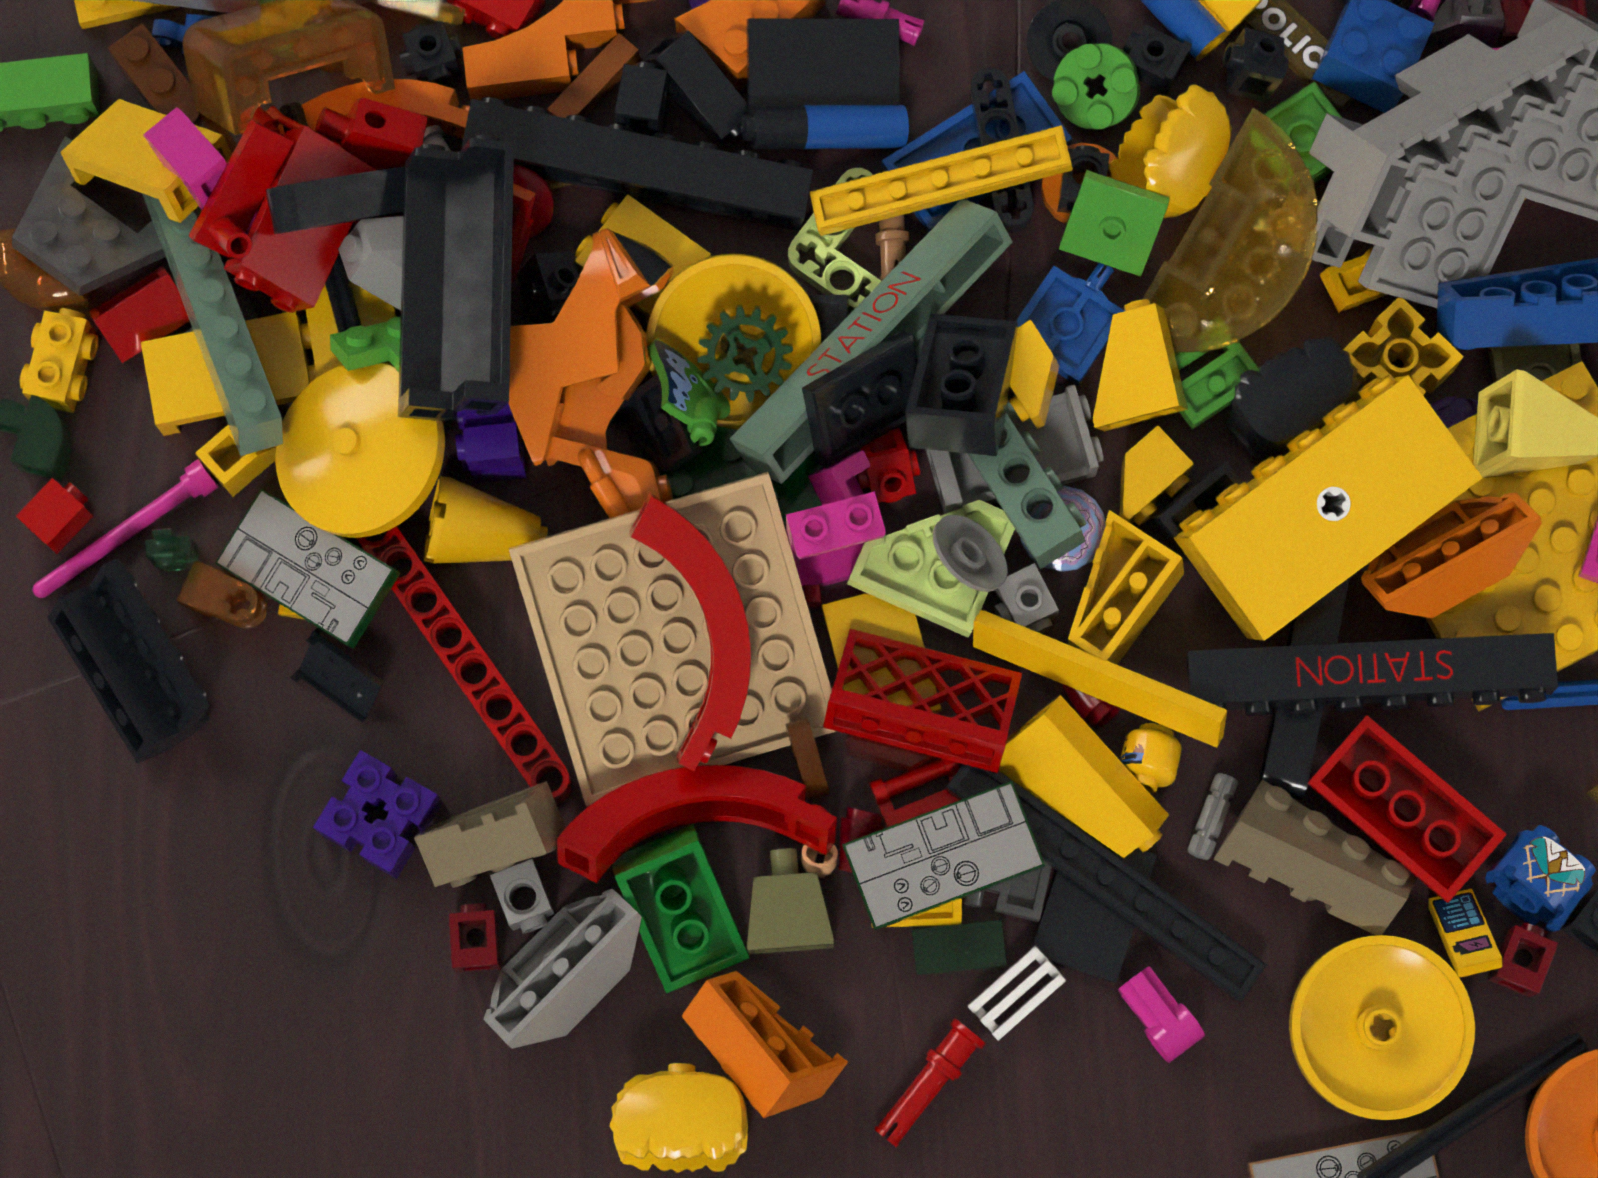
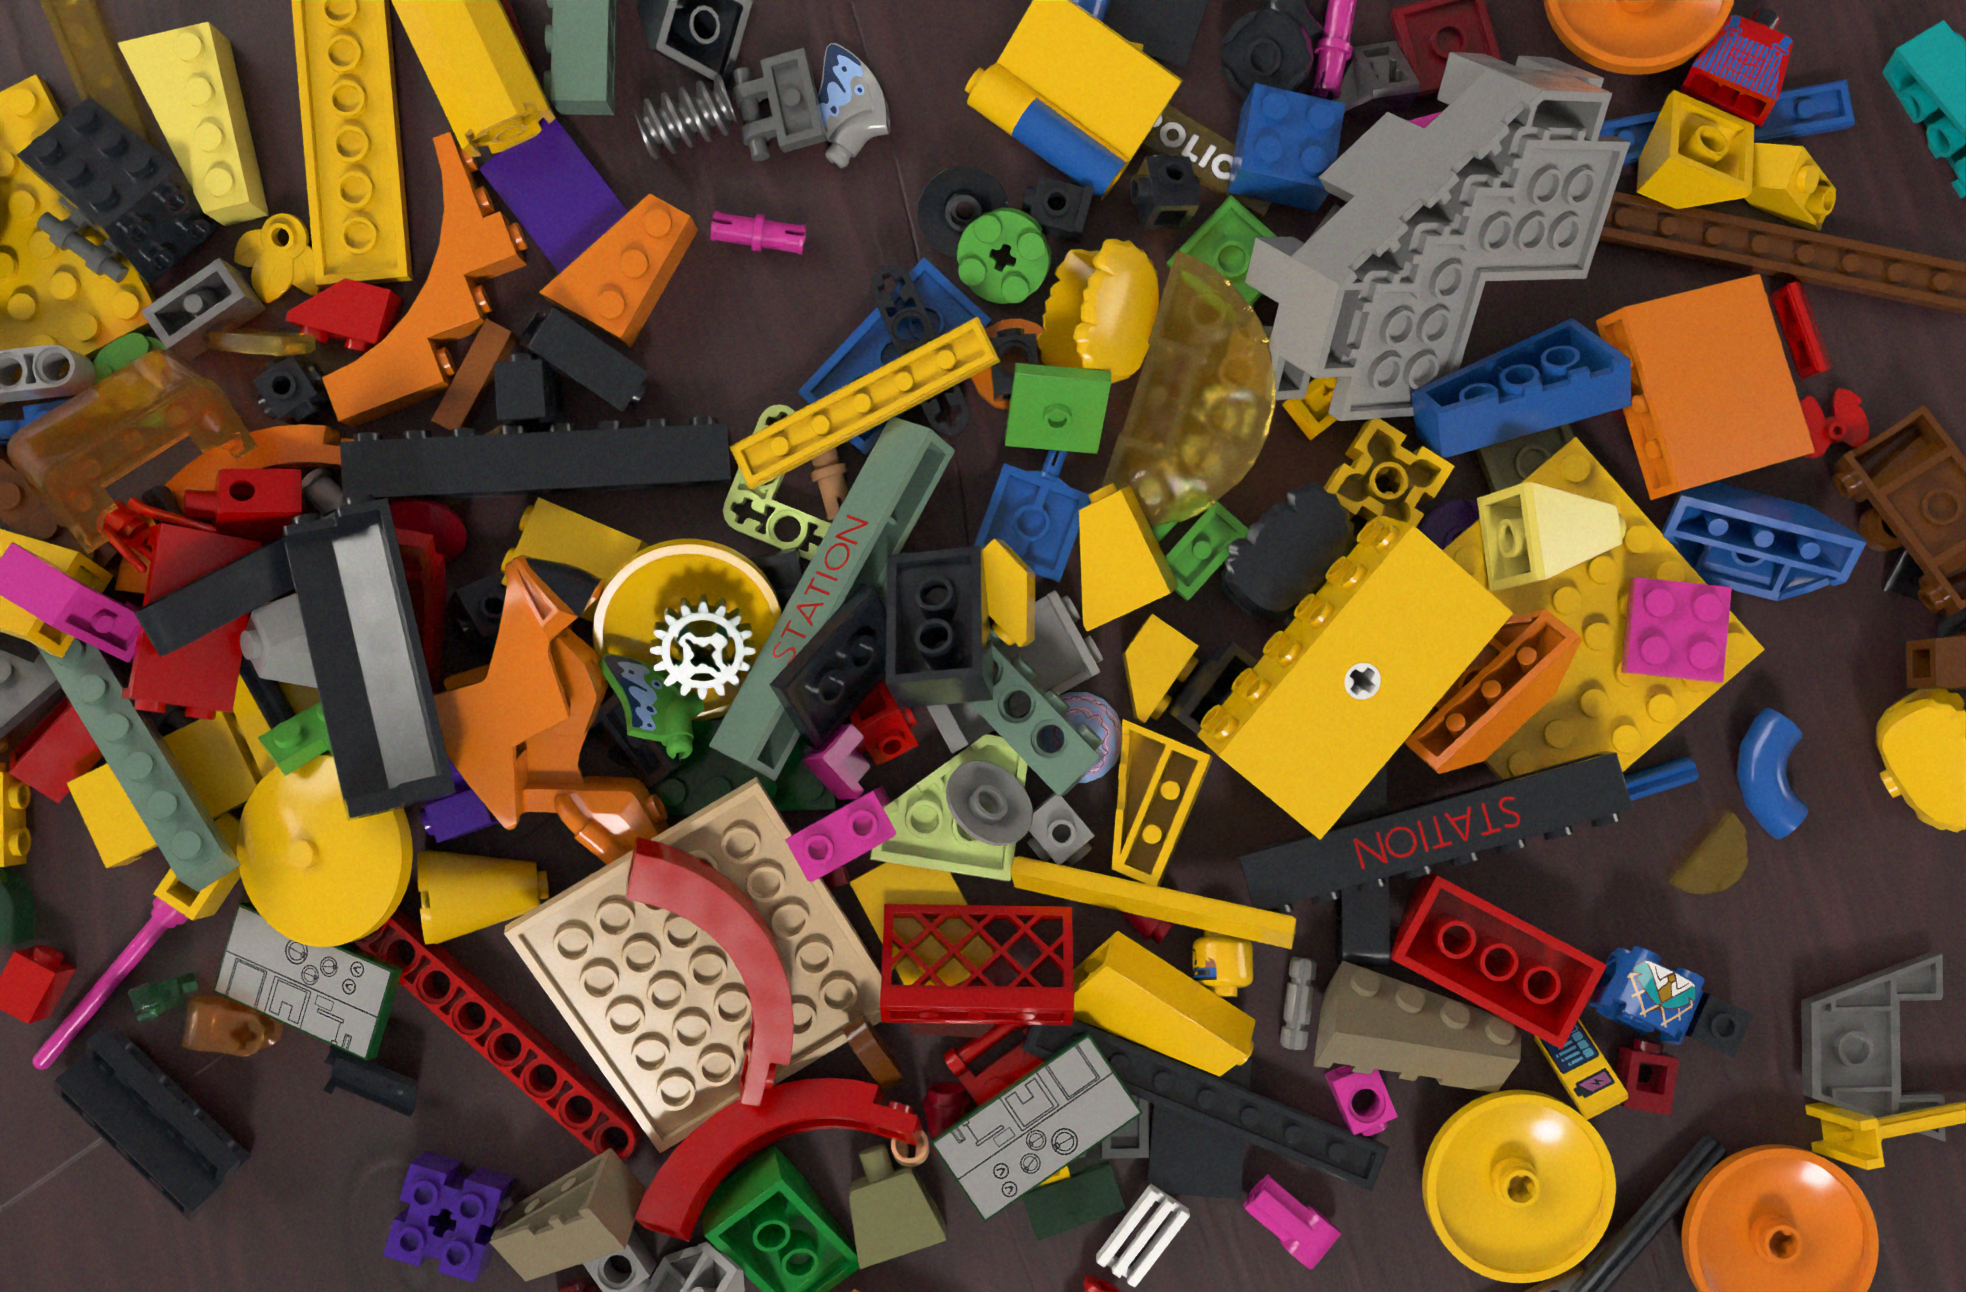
camera: 15 degrees left, 10 degrees up
red piece [188,119,294,259] -> none
black door [741,18,909,149] -> none
none -> dark pink brick [1324,1065,1398,1136]

